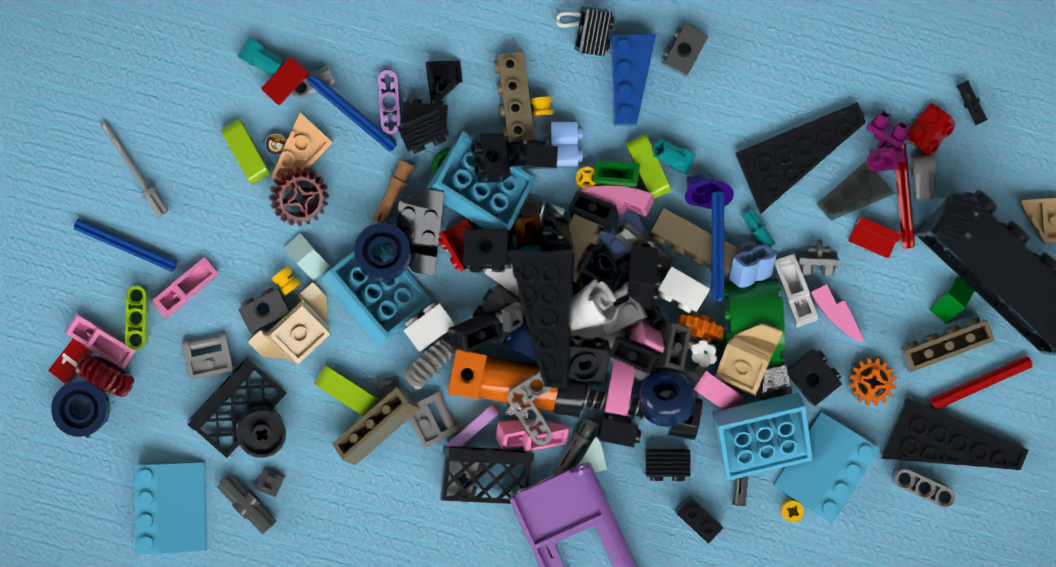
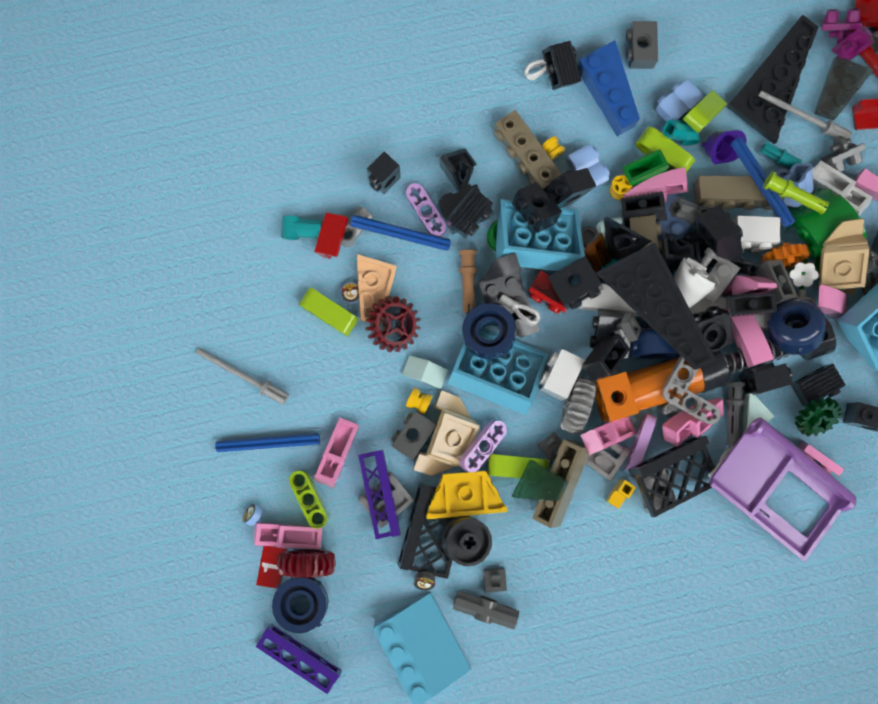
camera: 30 degrees left, 5 degrees down
none -> tile [242,503,262,526]
none -> dark purple fence [256,624,342,694]
none -> dark purple fence [358,450,401,539]
none -> black brick [367,151,401,194]
none -> tile [414,571,436,591]
none -> yellow wing [426,470,508,519]
none -> lavender beam [460,420,507,472]
none -> white piece [499,294,540,326]
none -> clear green wing [512,460,569,501]
none -> bright pink slope [581,416,637,455]
none -> yellow piece [605,479,636,509]
none -> light blue brick [655,79,705,121]
none -> lime beam [683,90,728,133]
none -> light grey piece [758,91,852,139]
none -> lime pin [763,171,829,214]
none -> dark green gear [795,397,843,437]
none -> bright pink plate [798,440,844,476]

